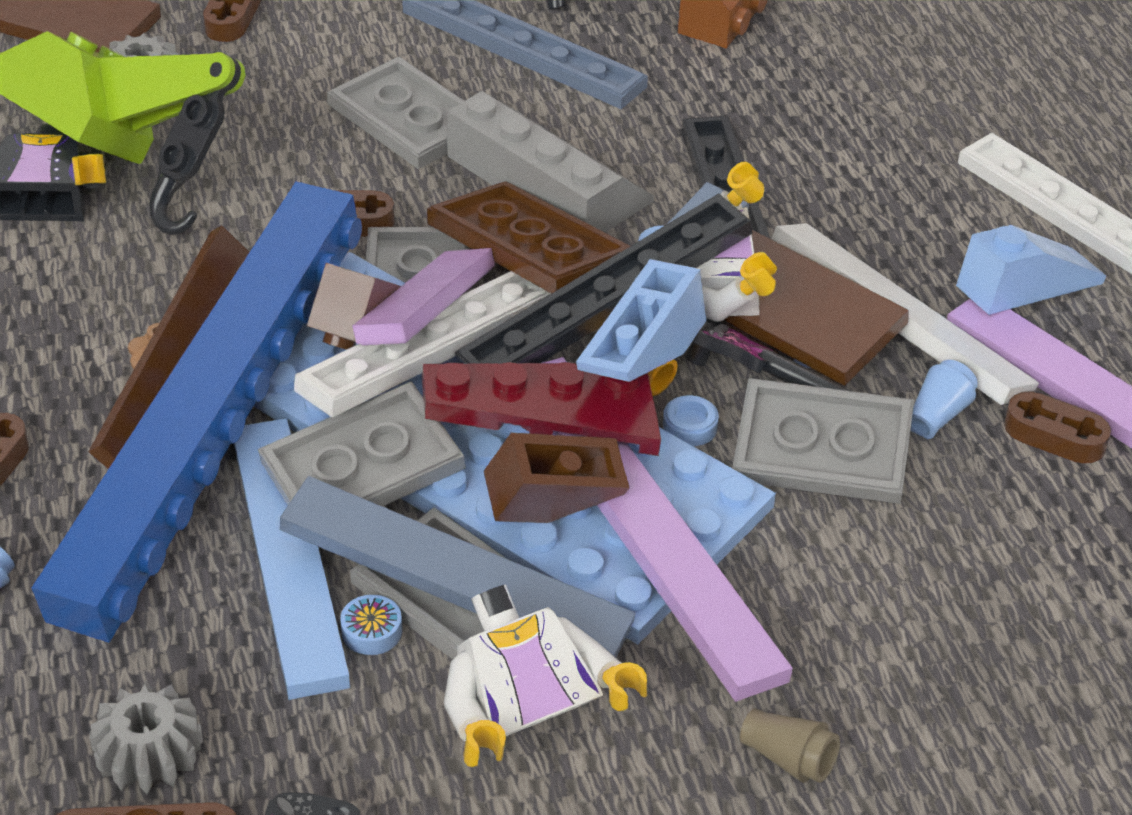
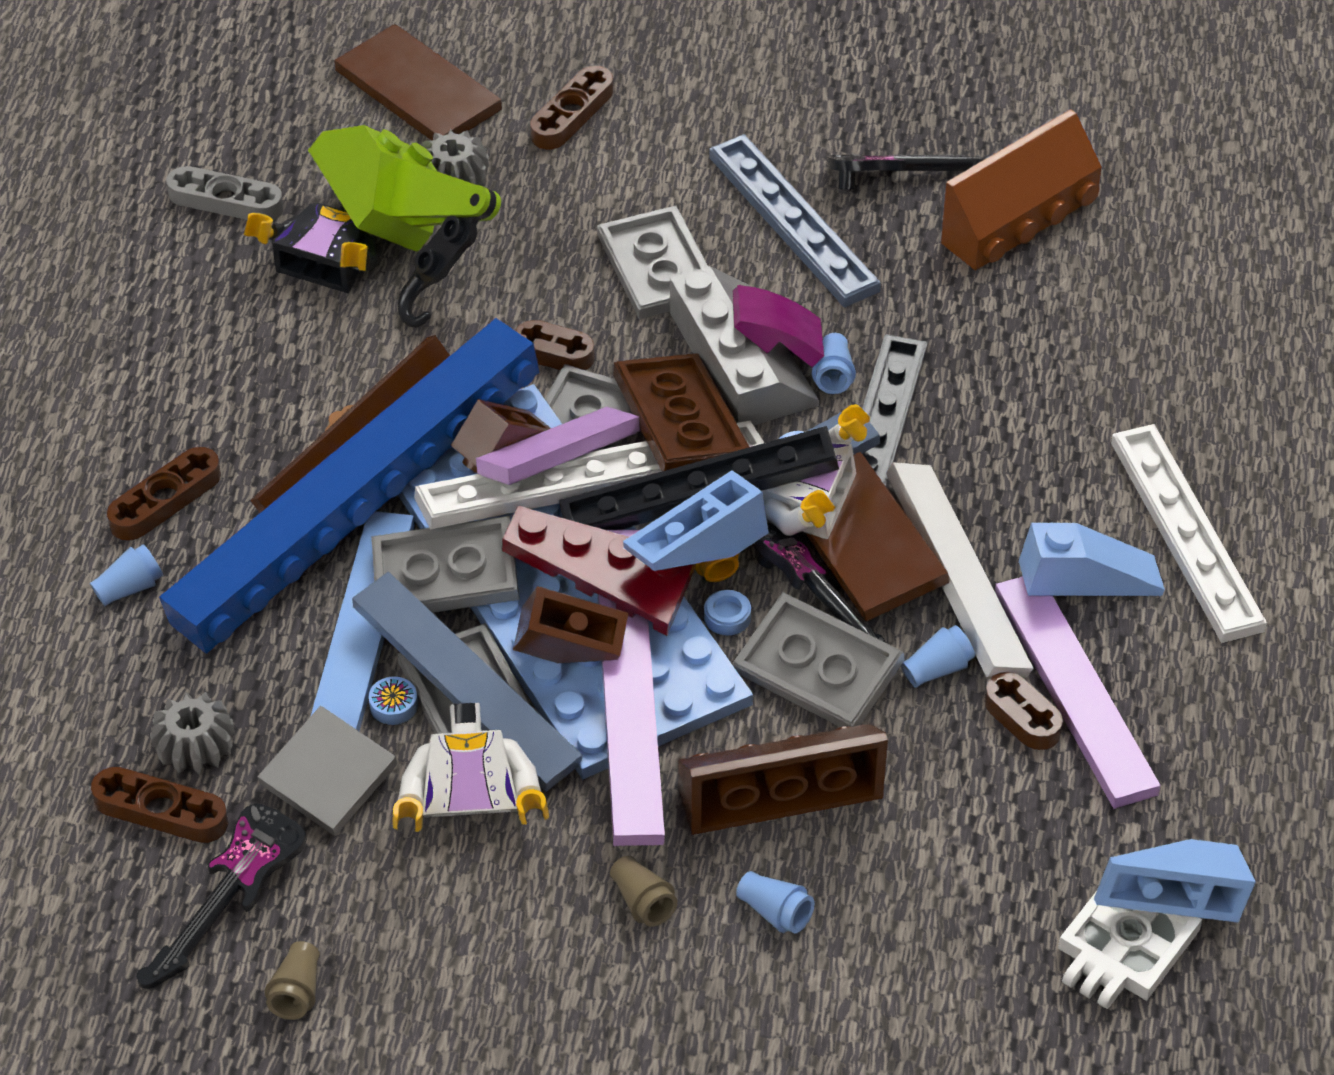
camera: 25 degrees right, 5 degrees up
none -> light grey tile [257,705,398,836]
none -> reddish brown slope [678,724,888,835]
none -> magenta slope [733,285,824,368]
none -> light blue cone [736,871,815,933]
none -> light blue cone [812,333,856,394]

